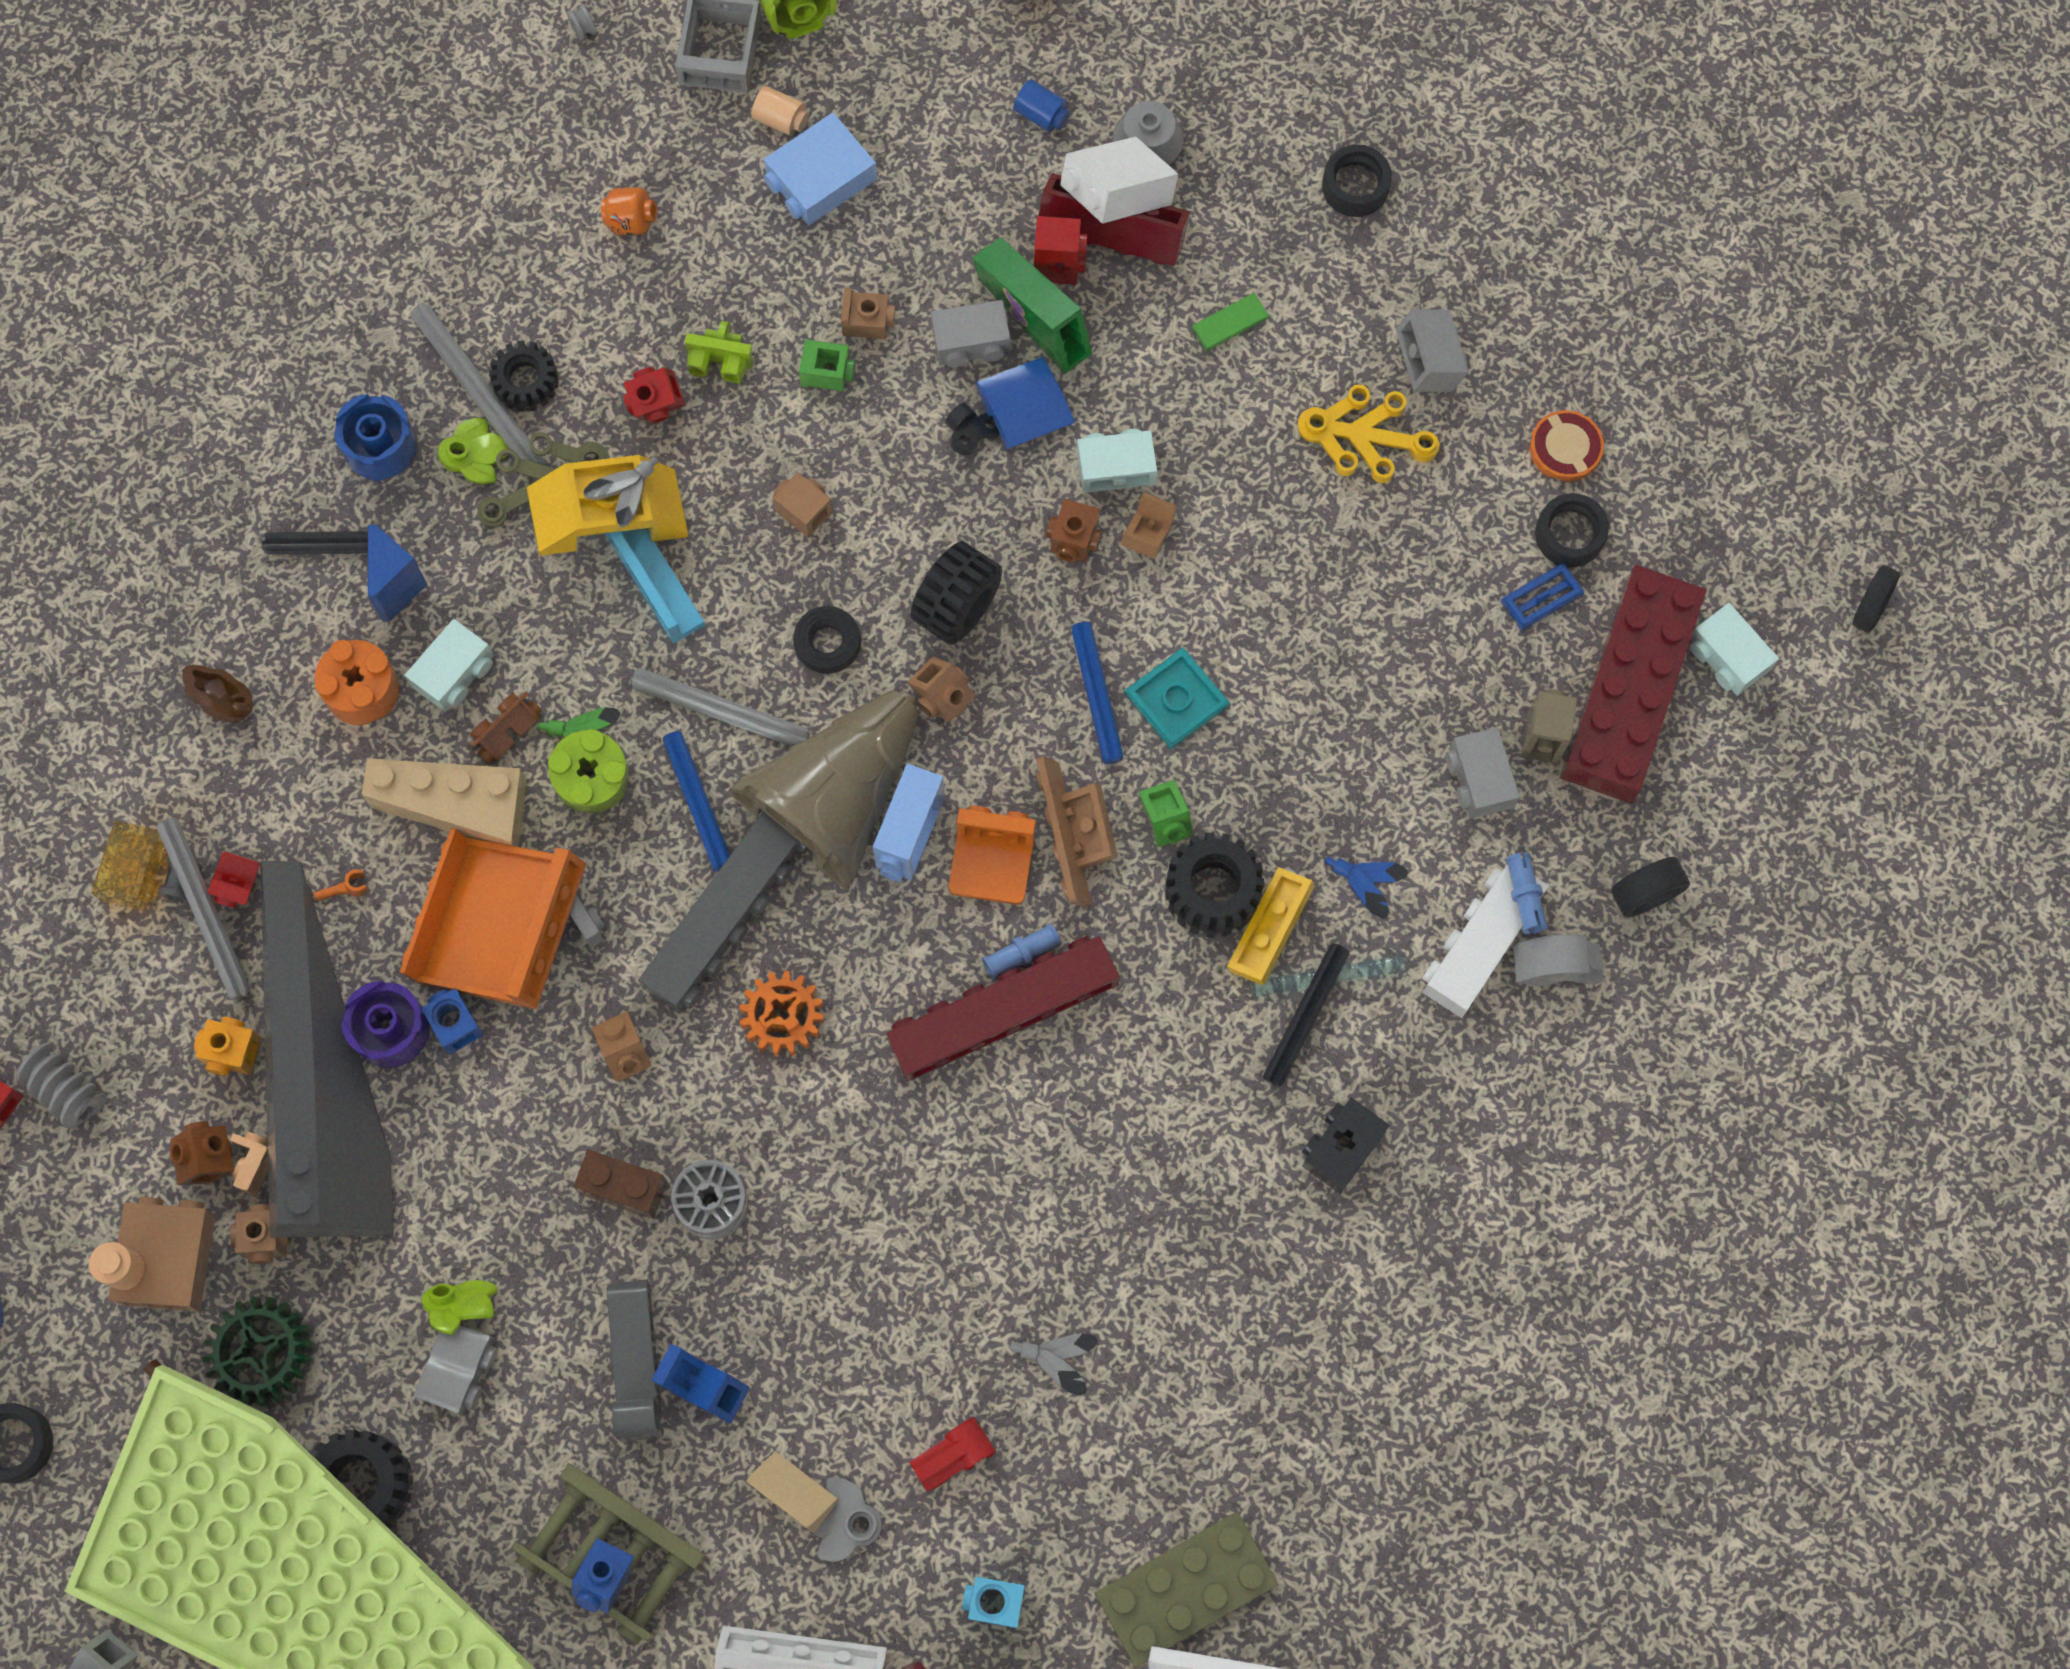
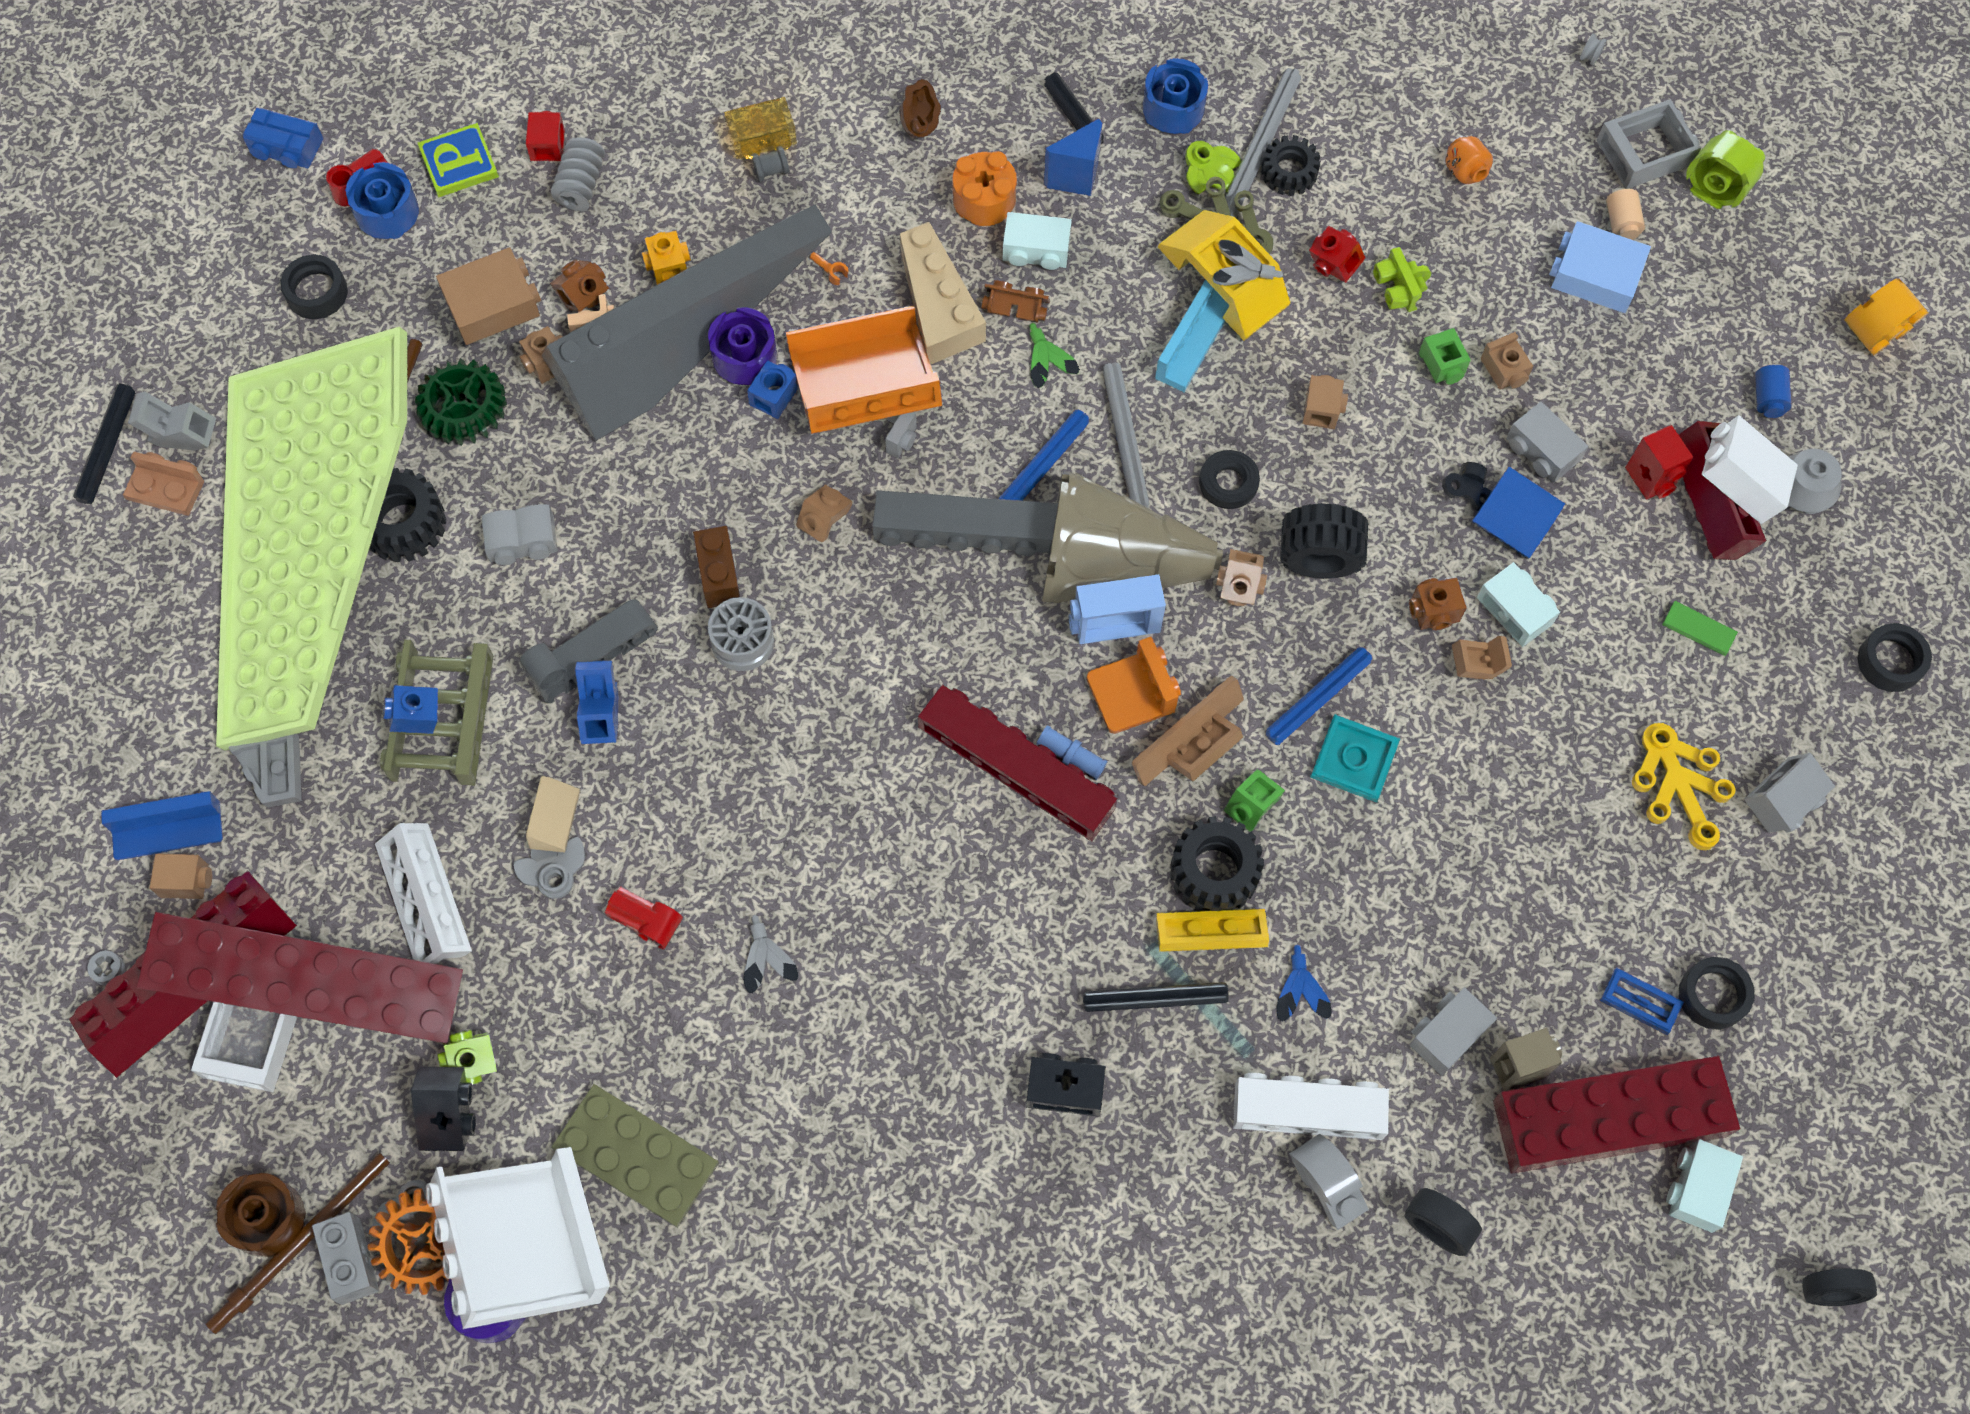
camera: 60 degrees right, 5 degrees down
light nougat brick [89,1242,145,1290] -> none
light grey axle [157,817,250,1000] -> none
red bracket [207,851,260,908] -> none
lime plate [421,1280,498,1335] -> none
lime brick [548,729,629,813] -> none
orange gear [739,970,825,1057] -> none
medium azure brick [962,1577,1025,1629] -> none
green slope [973,237,1092,375] -> none
medium blue pin [1506,852,1548,934] -> none
tile [1529,410,1604,482] -> none

